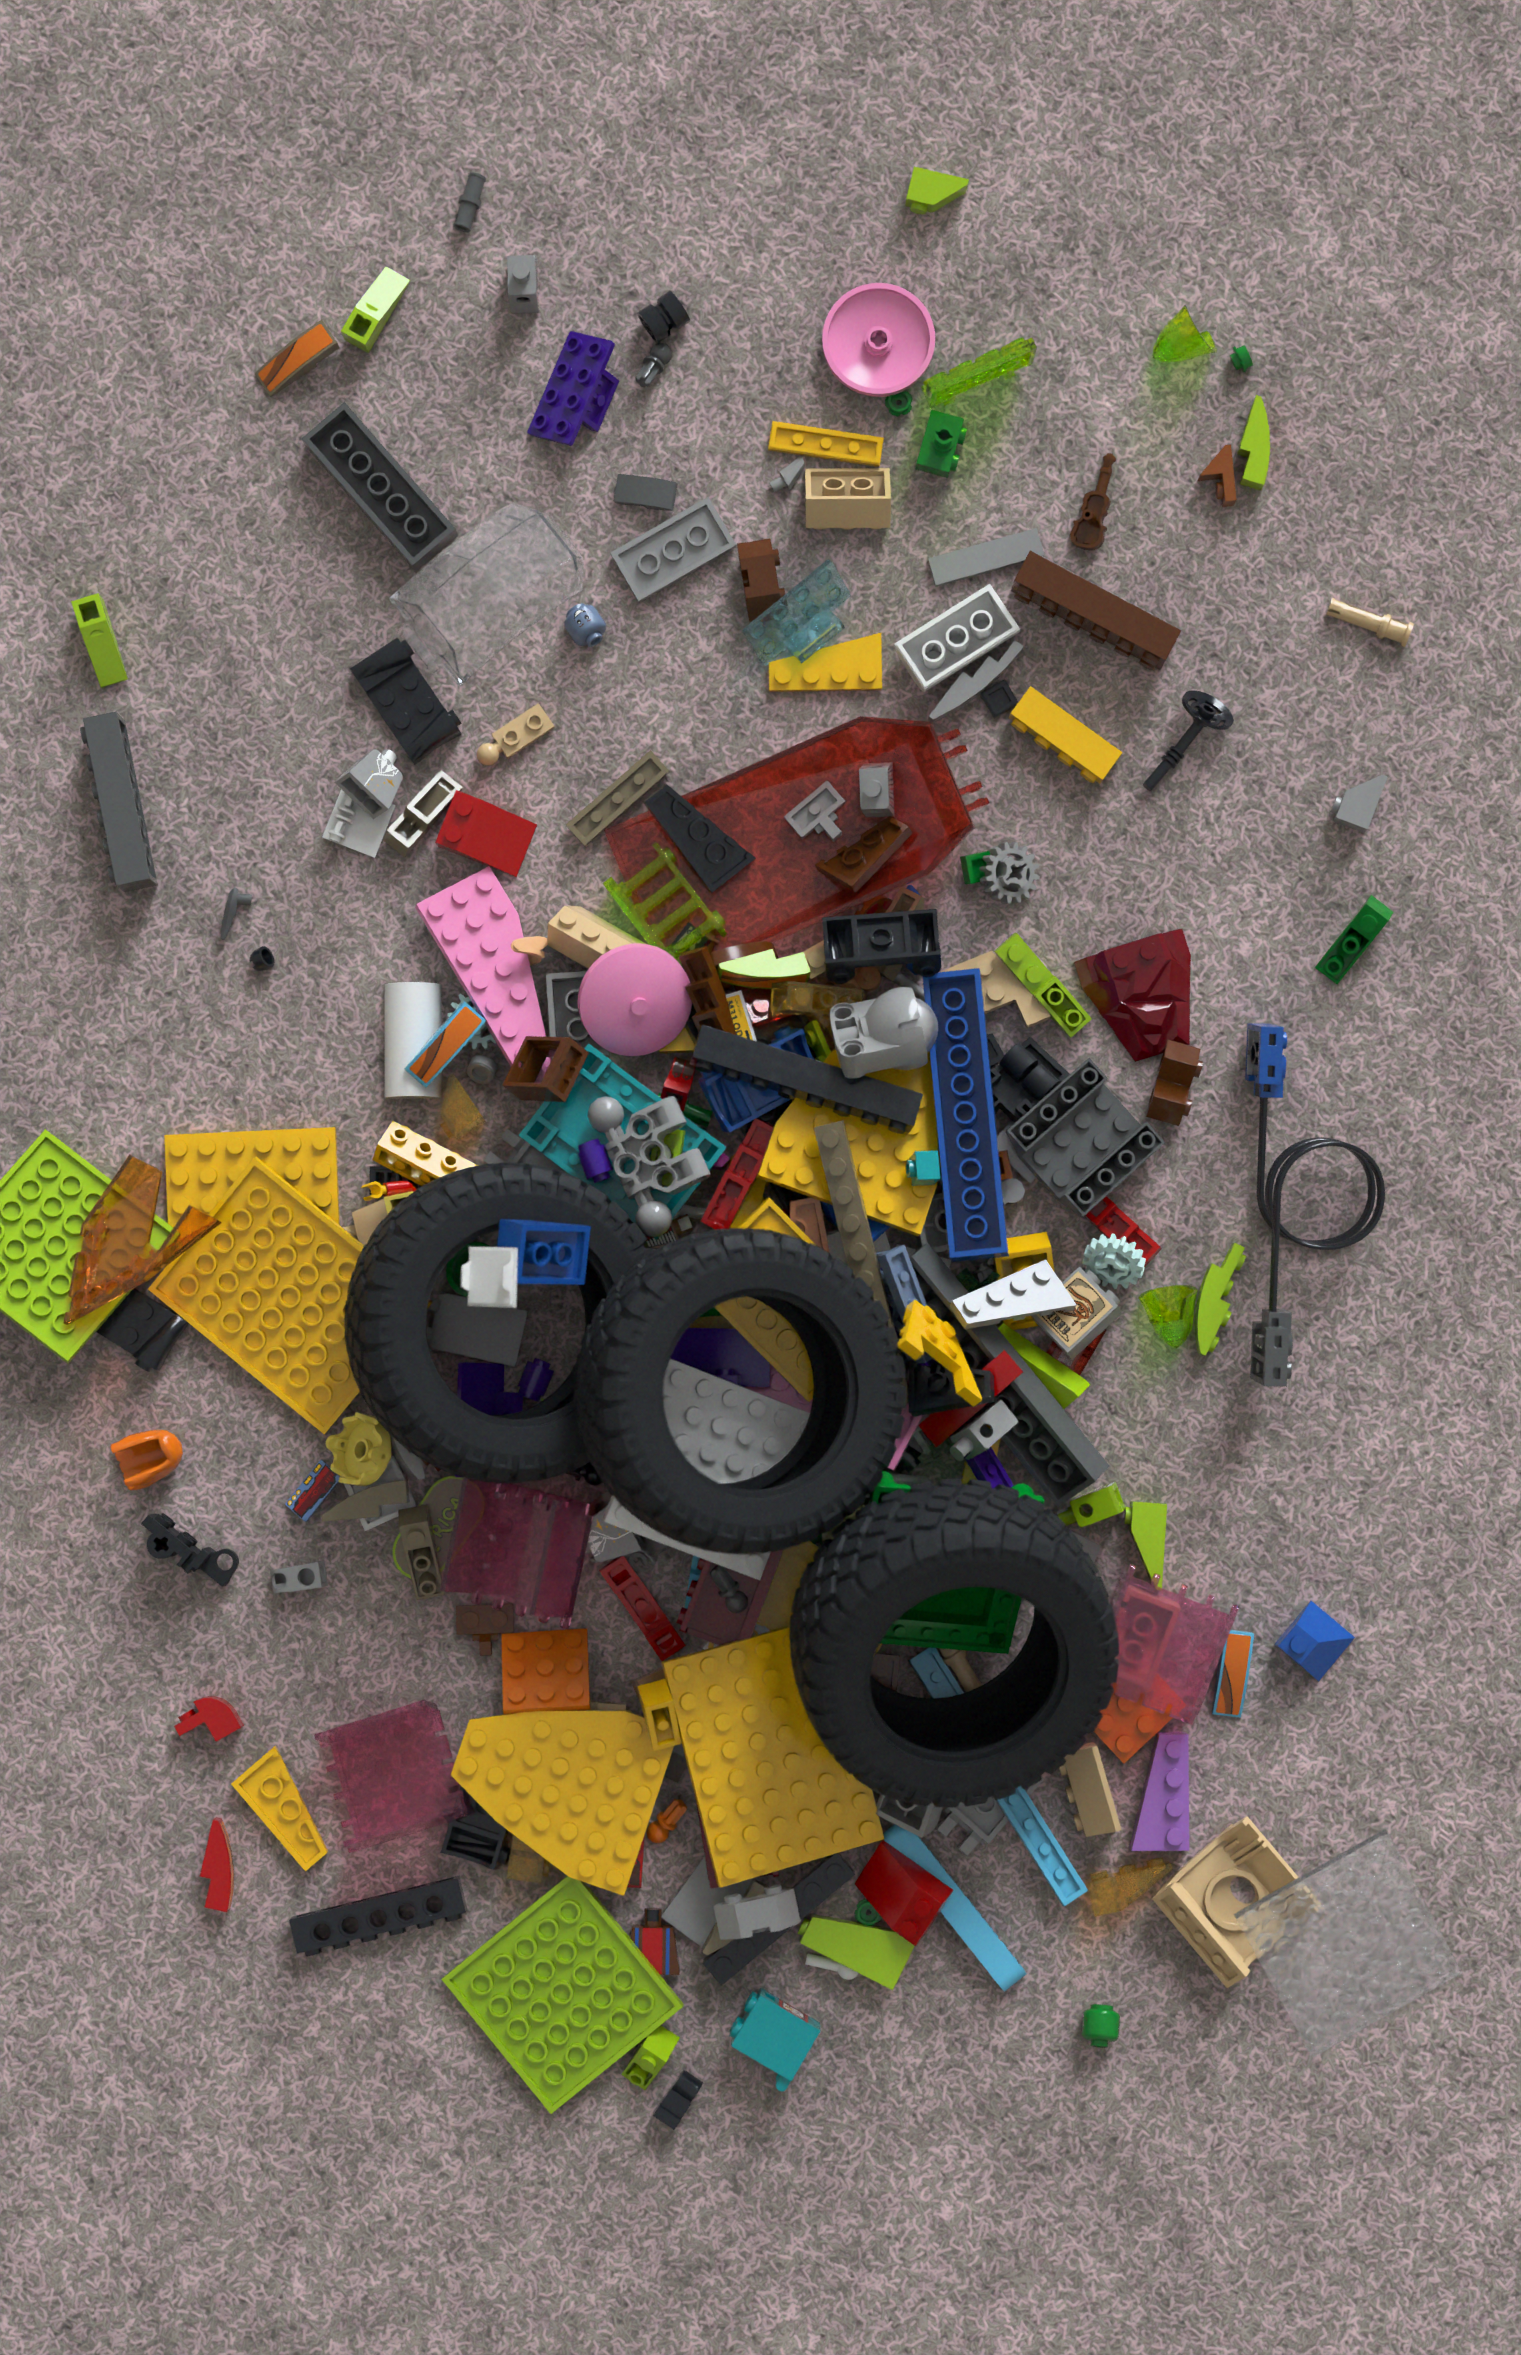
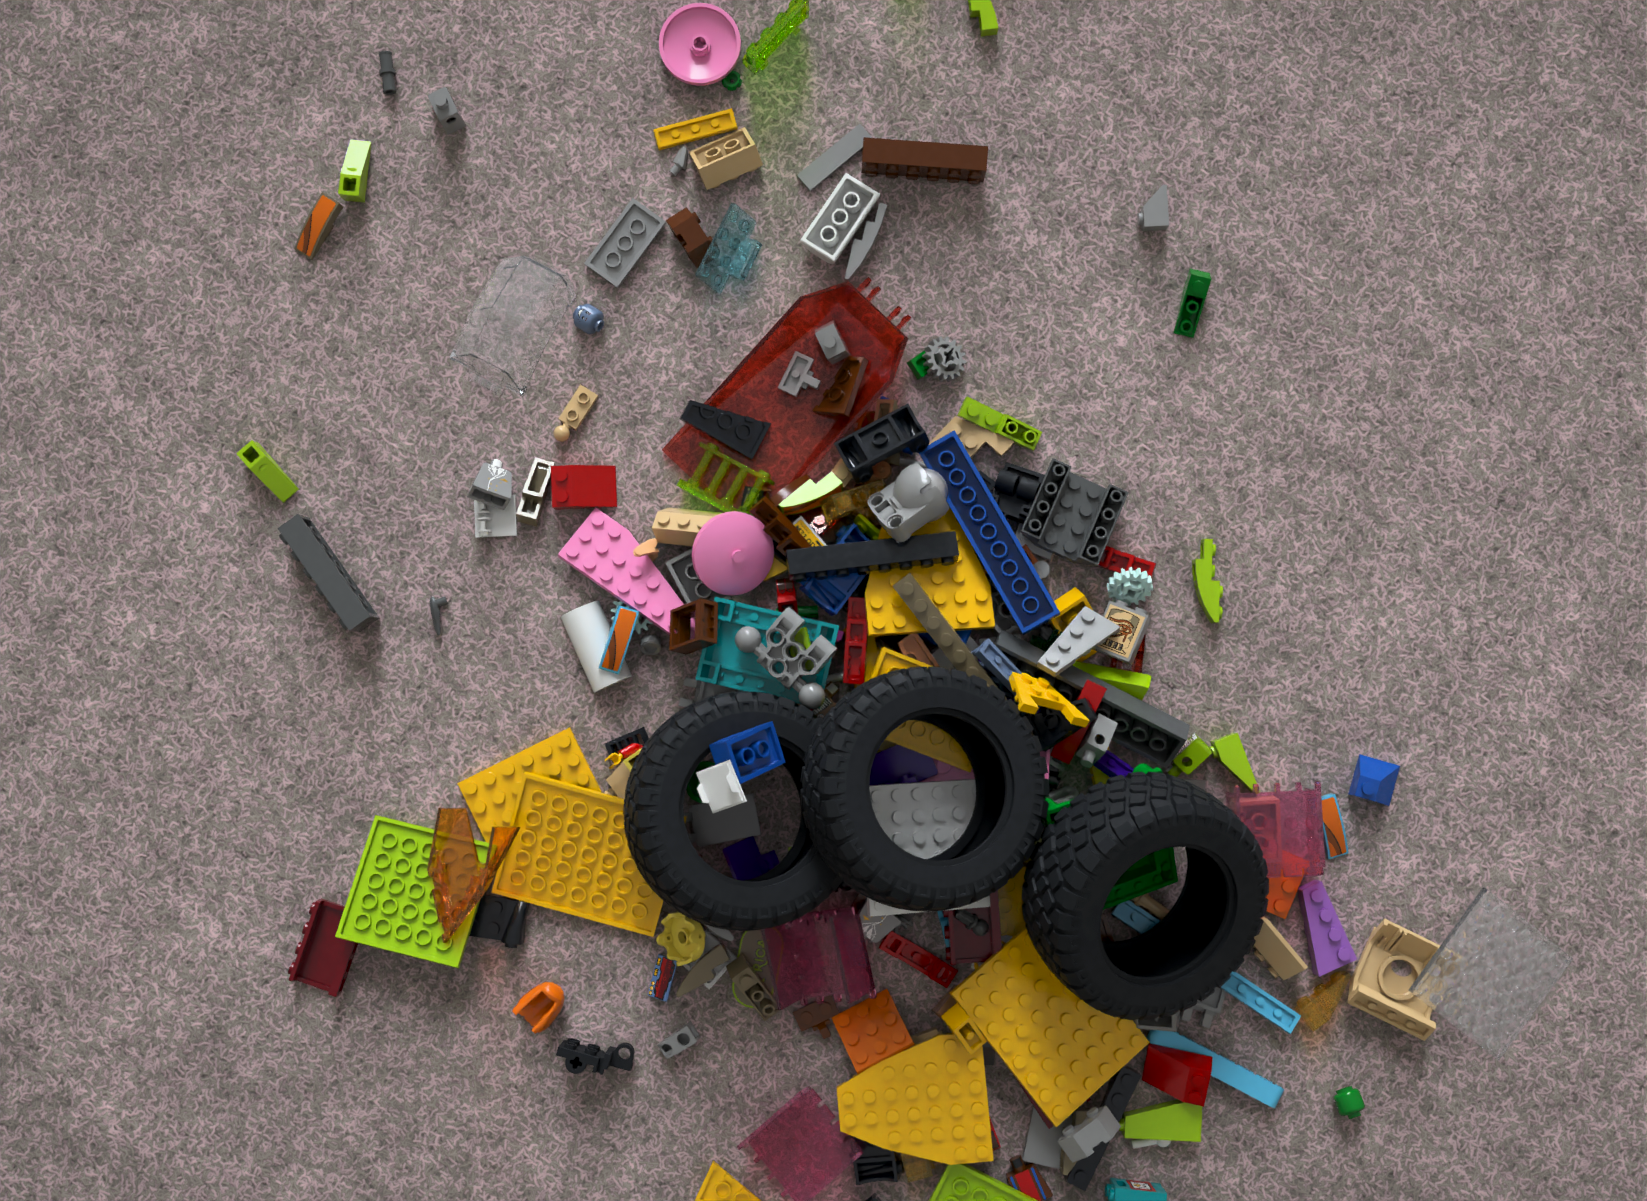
camera: 20 degrees left, 0 degrees up
red brick [174,1696,244,1742] -> none
black hinge [249,946,275,971] -> none
dark grey brick [301,402,458,573] -> none
black piece [350,638,462,765] -> none
yellow brick [372,1121,477,1186] -> none
clear yellow slope [440,1073,486,1141] -> none
dark purple brick [518,1358,554,1402] -> none
dark purple bracket [527,331,619,446] -> none
dark tan plate [566,750,670,847] -> none
dark purple brick [577,1138,614,1183] -> none
dark grey slope [613,474,678,511] -> none
dark grey axle [636,343,672,387] -> none
black wheel [637,291,690,344] -> none
orange axle [646,1799,687,1844] -> none
yellow wing [769,633,882,692] -> none
green plate [854,1899,882,1926] -> none
teal plate [906,1150,940,1186] -> none
green brick [915,409,967,478] -> none
black tile [980,679,1018,719] -> none
yellow brick [1009,686,1123,784] -> none
reddish brown piece [1070,453,1116,551] -> none
dark red wedge [1074,929,1191,1062] -> none
clear neon green helmet [1138,1285,1198,1349] -> none
black dish [1143,690,1234,791] -> none
reddish brown brick [1146,1040,1203,1126] -> none
dark orange slope [1197,444,1237,507] -> none
piece [1245,1023,1385,1387] -> none
tan pin [1326,598,1414,647] -> none

